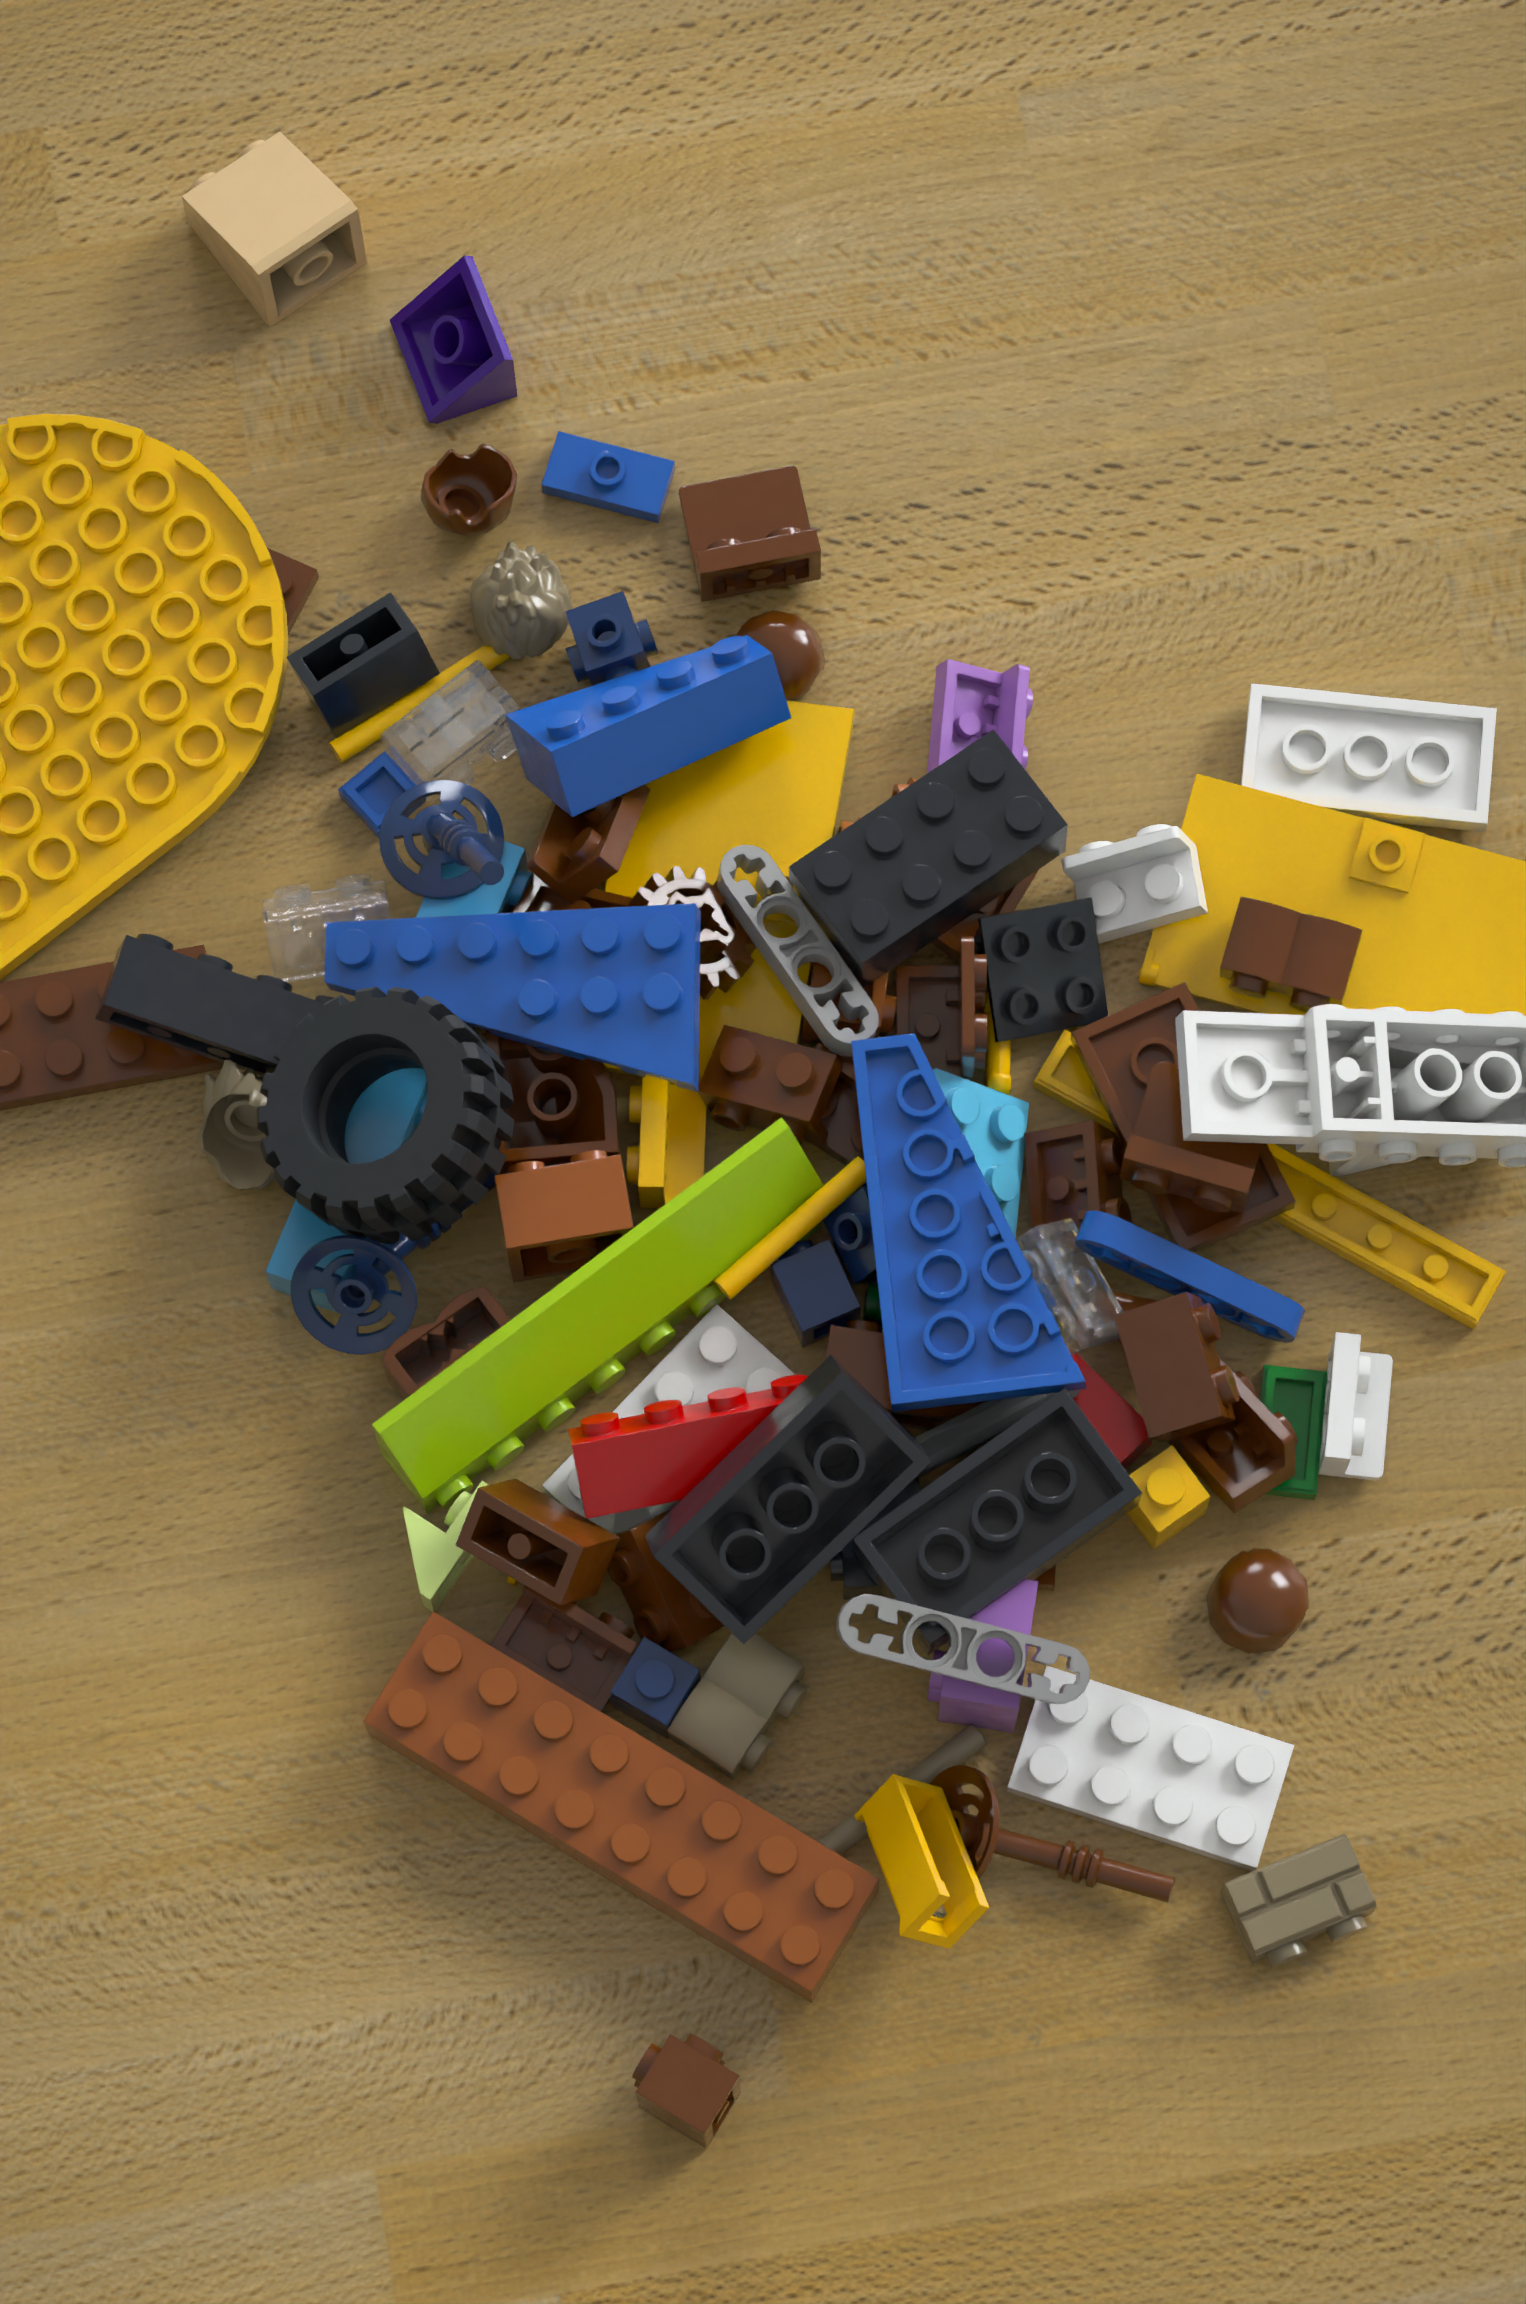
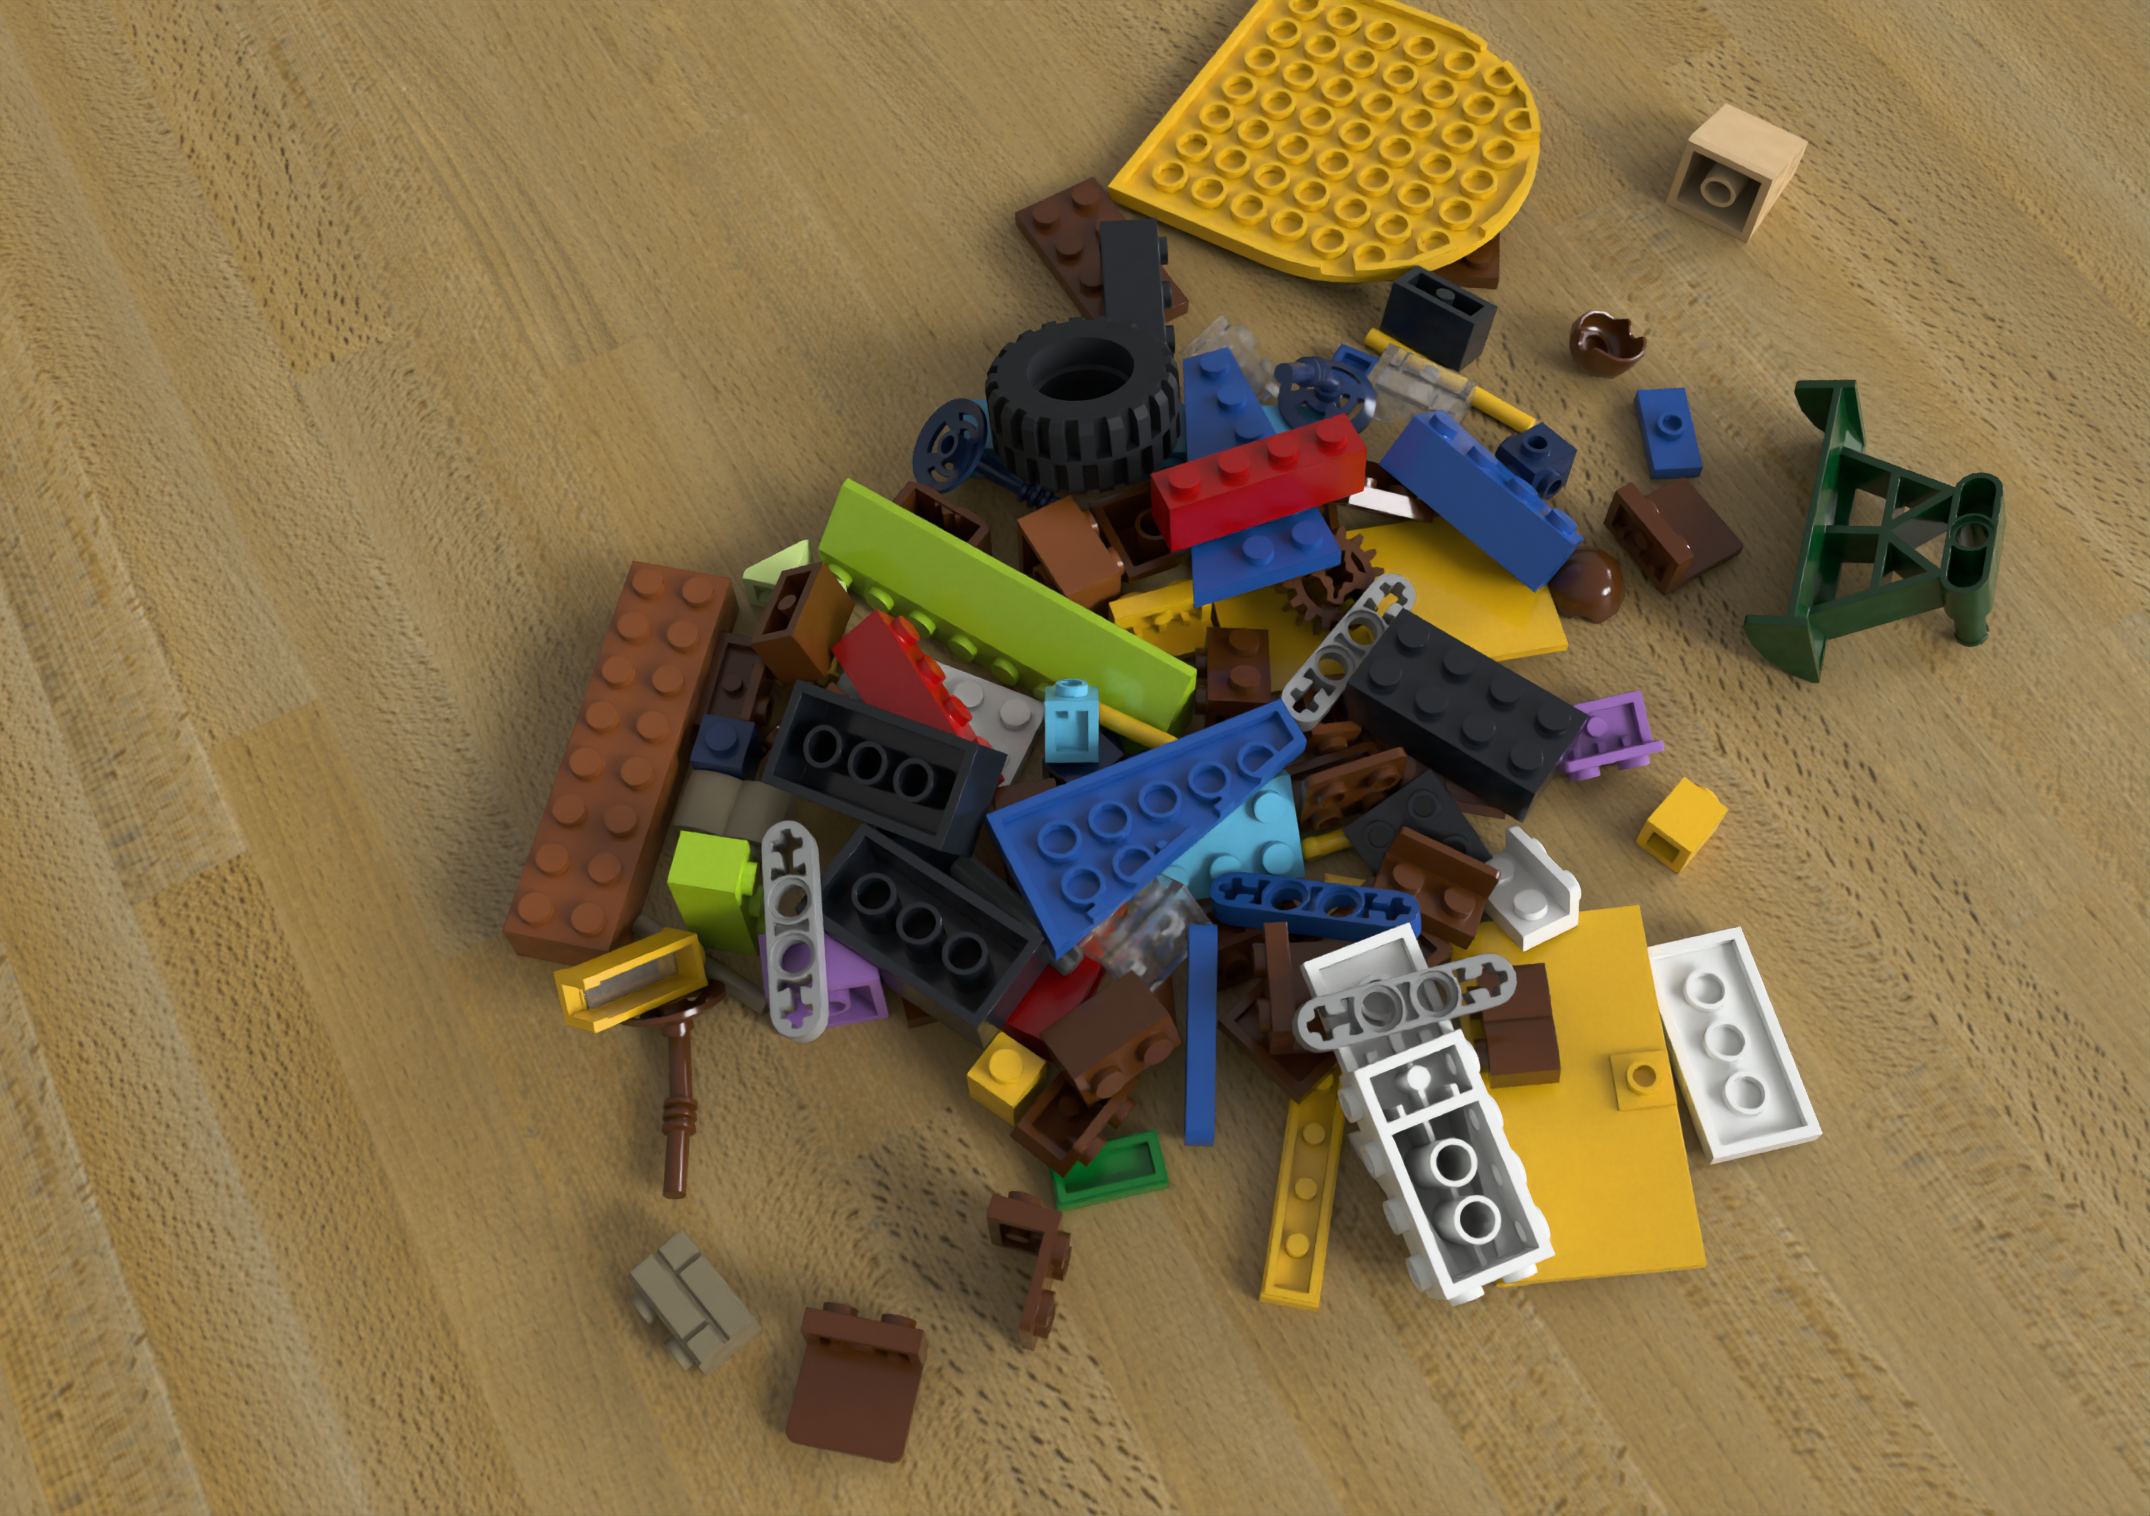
camera: 70 degrees right, 10 degrees down
dark purple slope [389,255,518,424] -> none
dark tan hair [470,542,573,660] -> none
reddish brown brick [632,2033,741,2149] -> none
white plate [1007,1666,1294,1871] -> none
reddish brown hair [1207,1548,1309,1654] -> none
white bracket [1318,1332,1393,1481] -> none
none -> lime brick [667,831,766,956]
none -> reddish brown bracket [786,1302,929,1463]
none -> reddish brown bracket [986,1191,1072,1351]
none -> medium azure bracket [1045,679,1099,763]
none -> red brick [1150,413,1367,553]
none -> blue beam [1209,872,1421,942]
none -> light grey beam [1292,953,1517,1053]
none -> reddish brown bracket [1371,826,1501,950]
none -> yellow brick [1635,777,1729,874]
none -> dark green piece [1743,380,2006,683]

